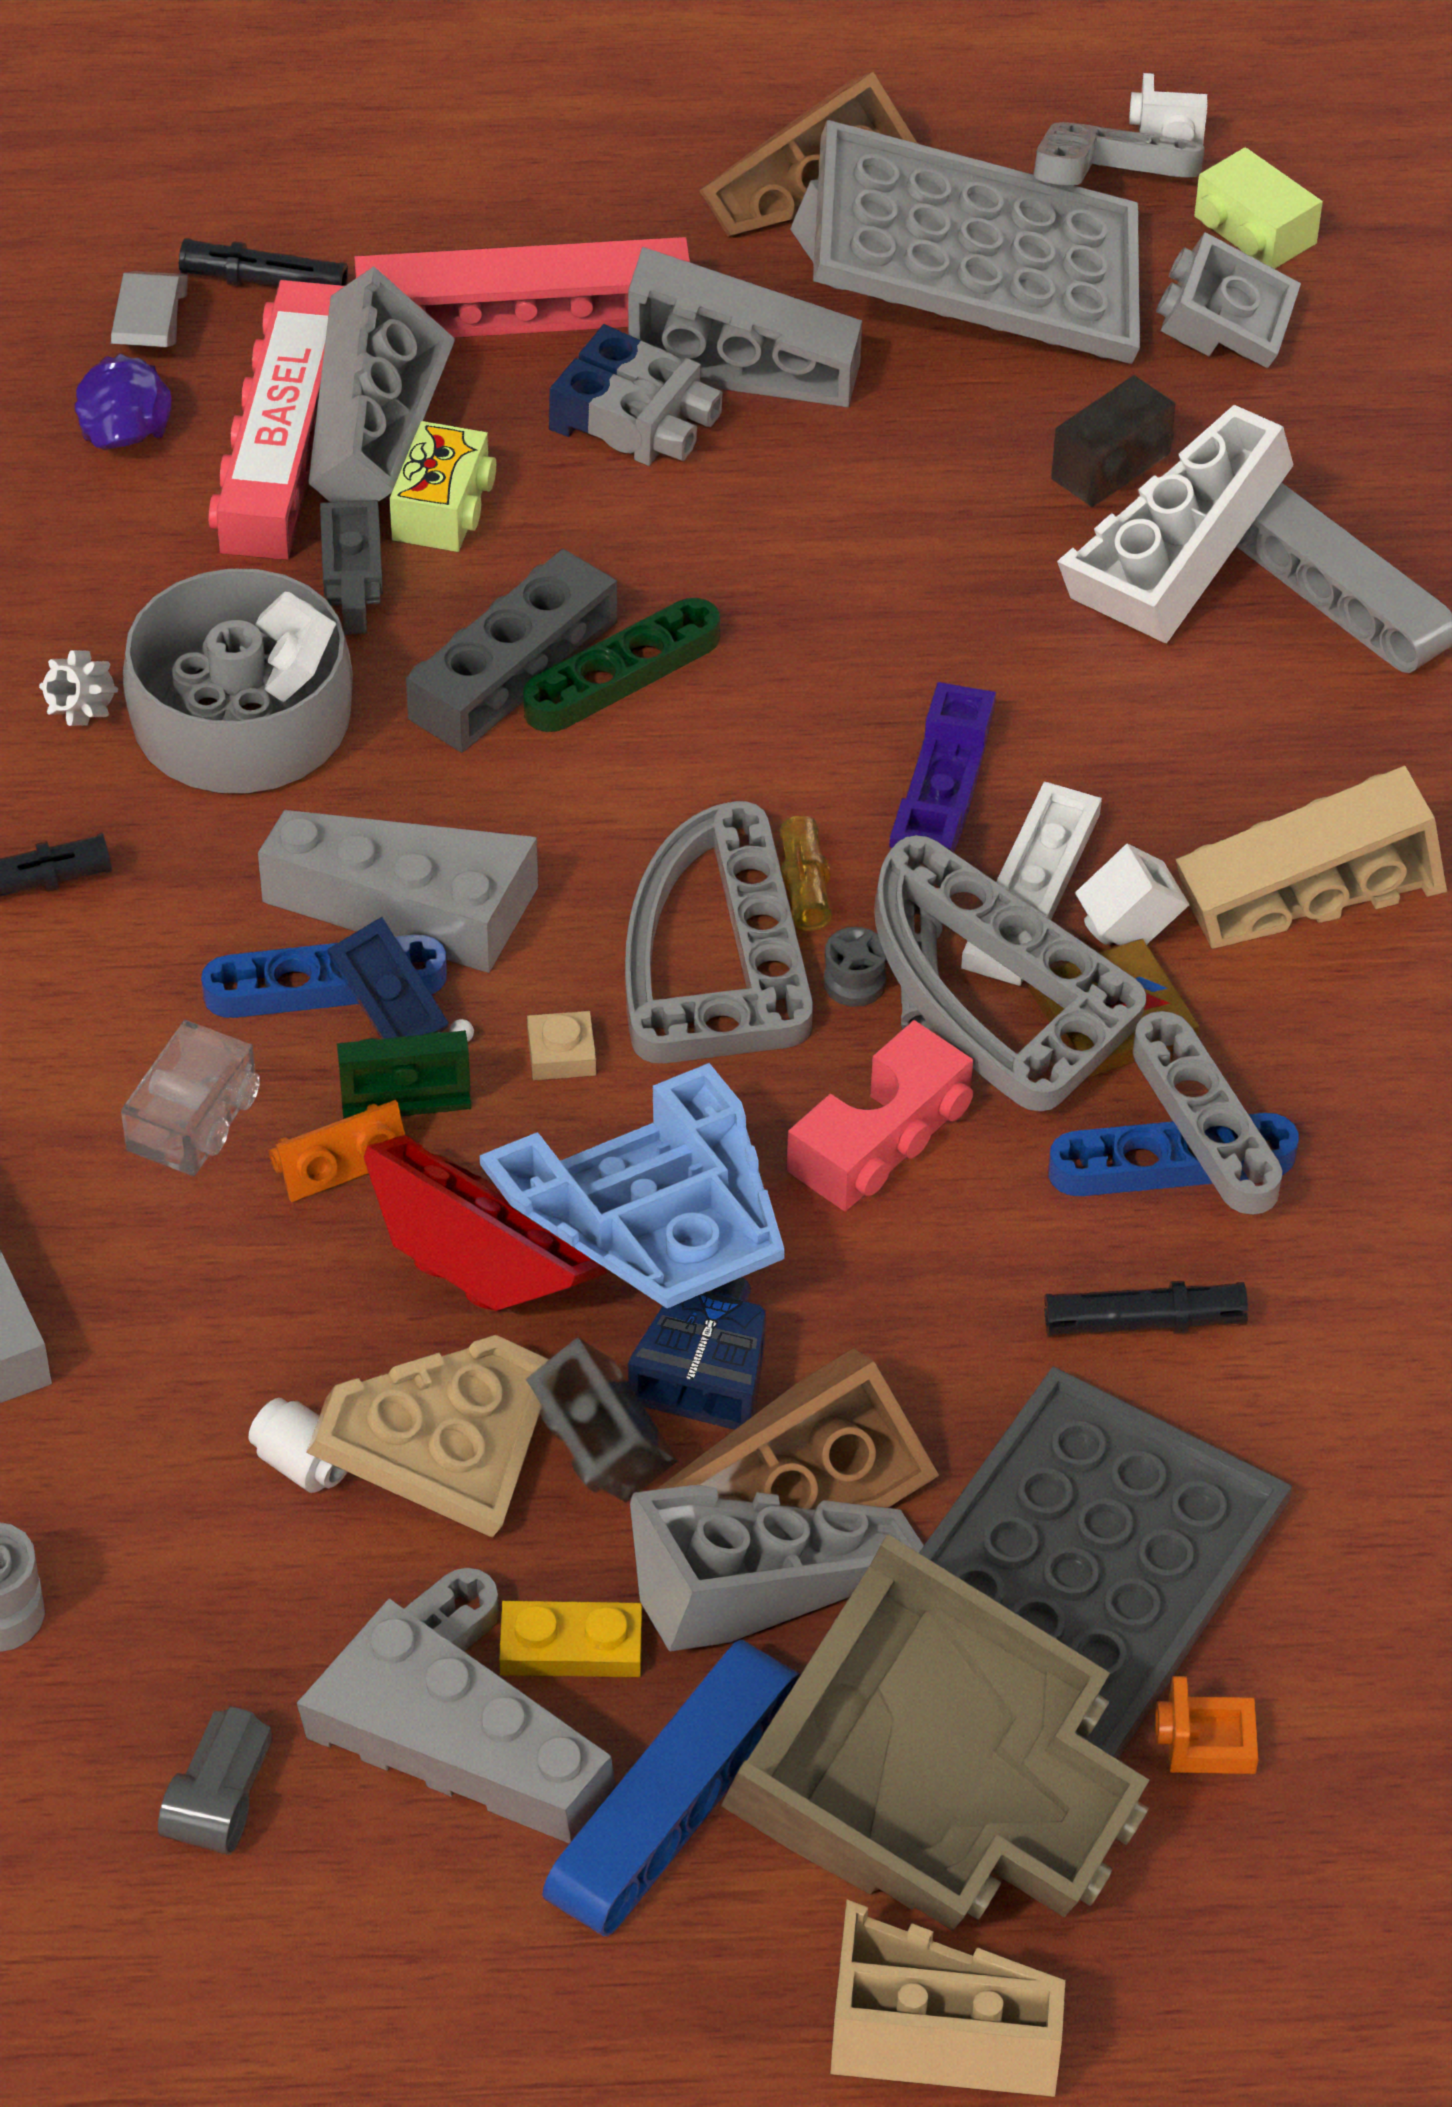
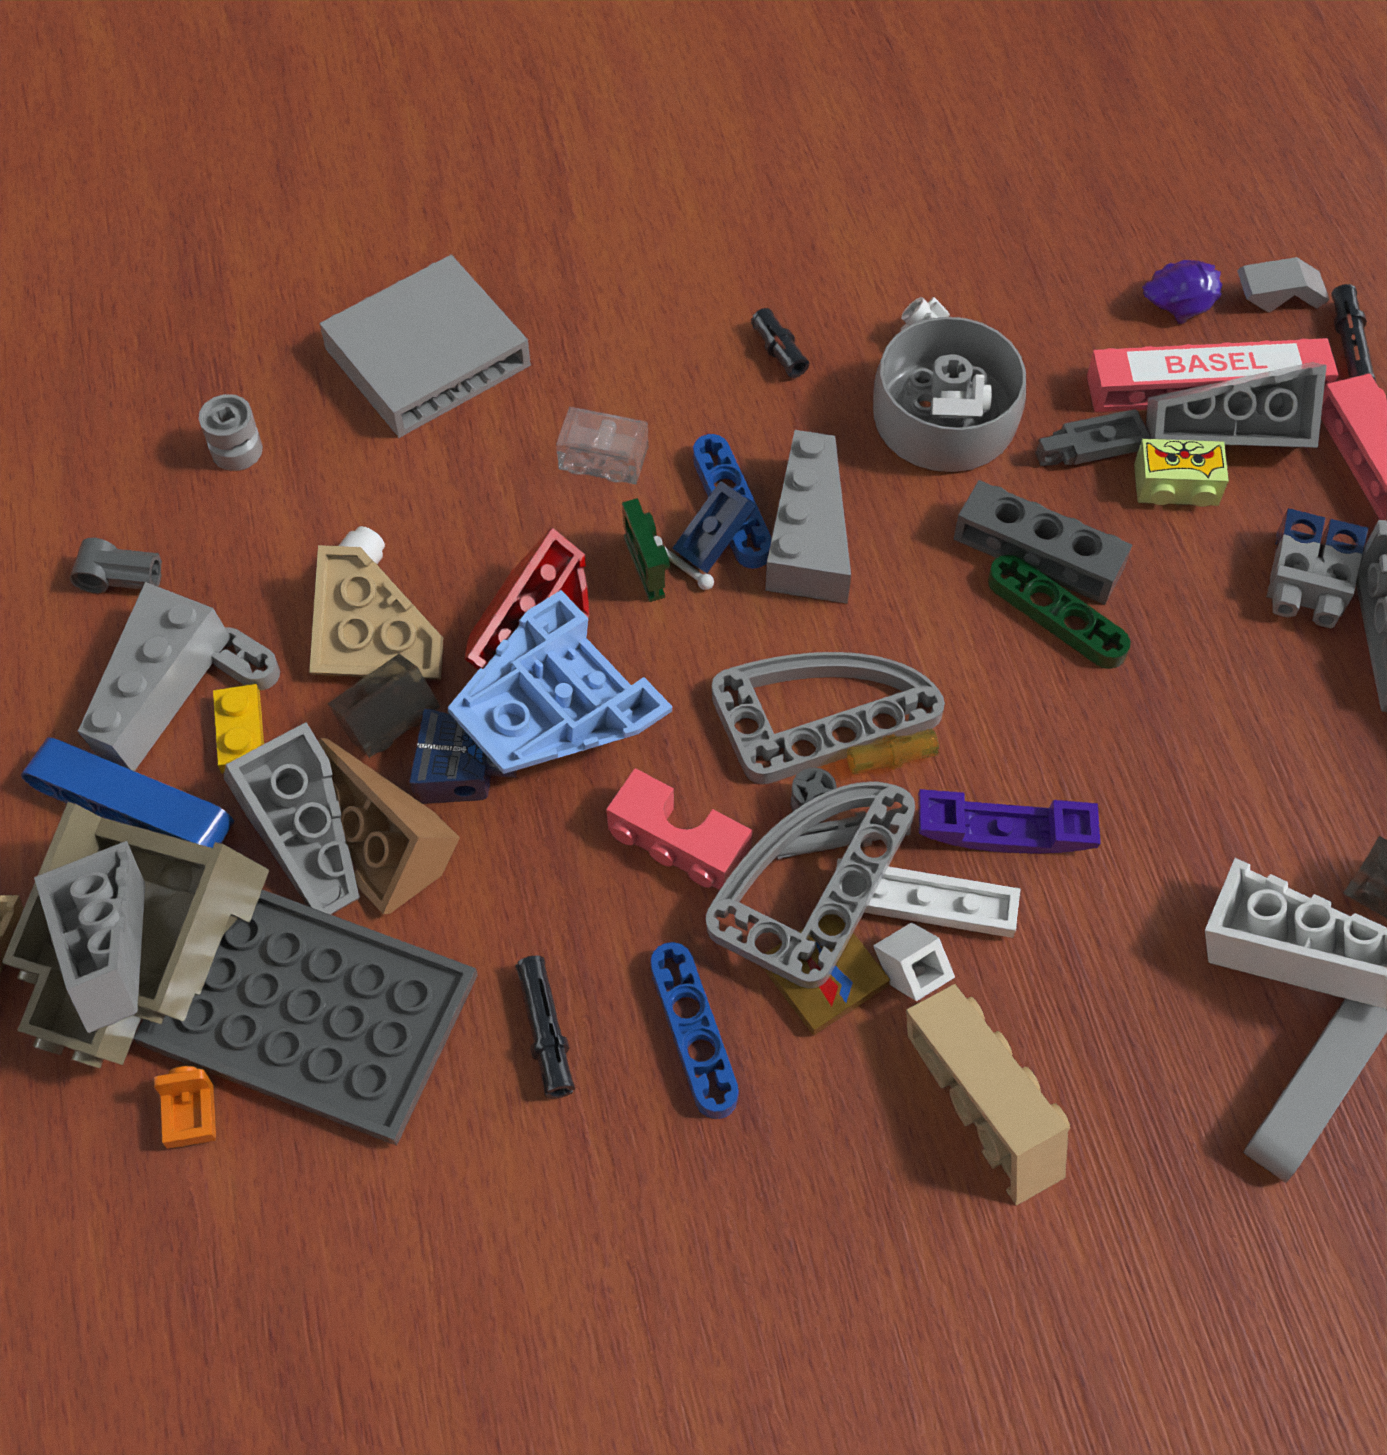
camera: 80 degrees right, 10 degrees up
orange hinge [269,1100,405,1202] -> none
tan plate [527,1011,596,1080] -> none
light grey beam [1133,1011,1283,1215] -> none
none -> light grey wedge [34,841,145,1033]

